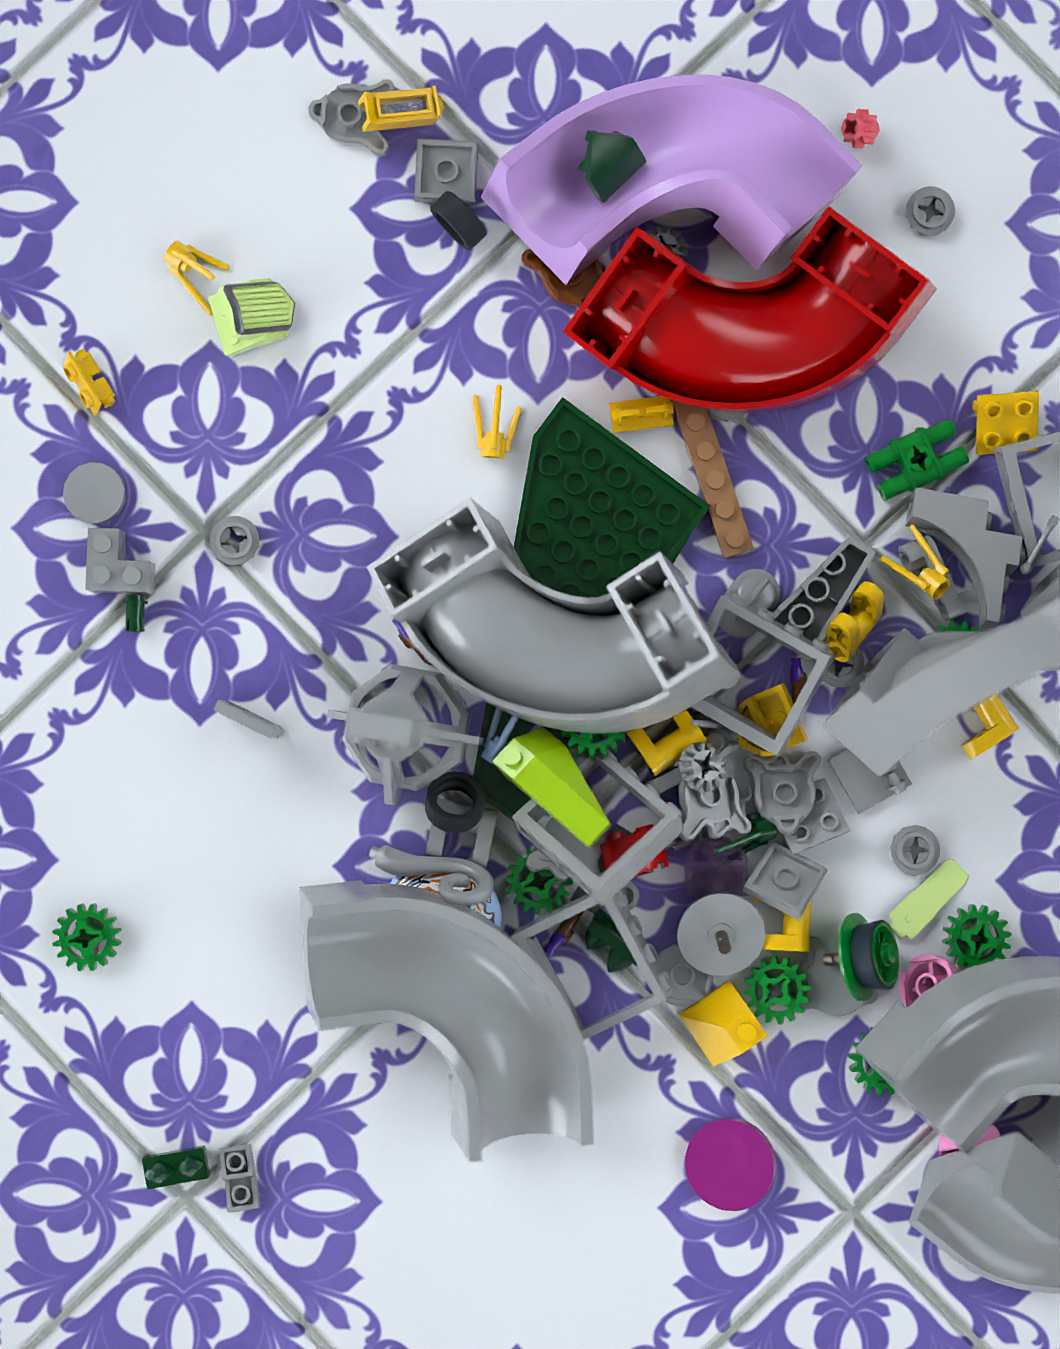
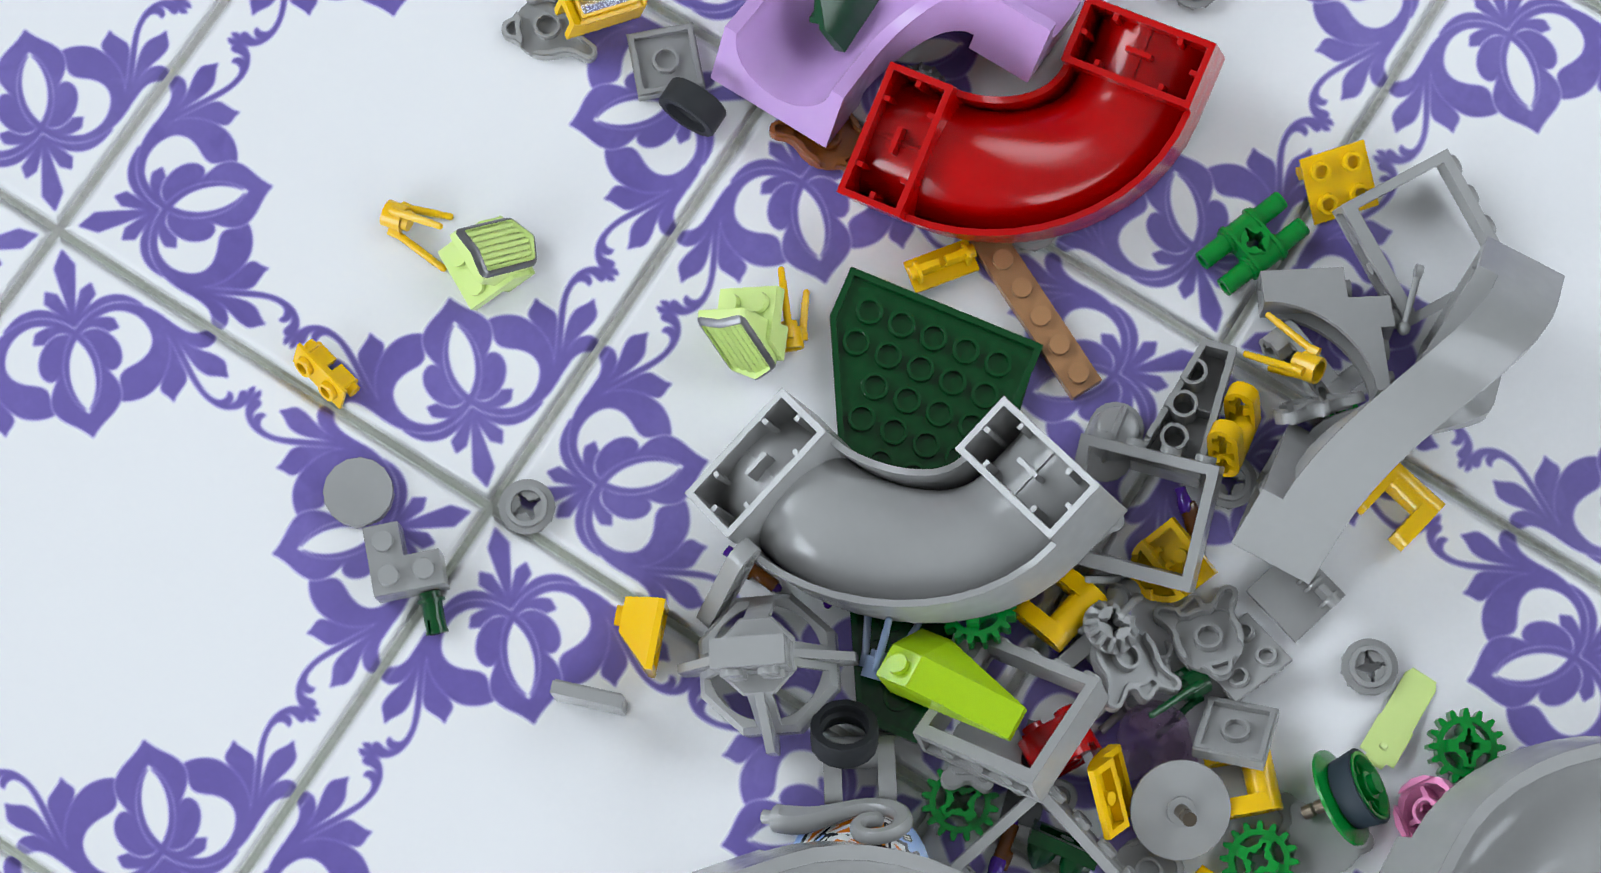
camera: 10 degrees left, 10 degrees down
none -> yellow slope [614,596,669,678]
none -> light grey beam [696,537,761,629]
none -> yellowish green piece [697,286,788,380]
none -> yellow slope [1087,744,1133,840]
none -> light grey tile [1272,391,1366,425]

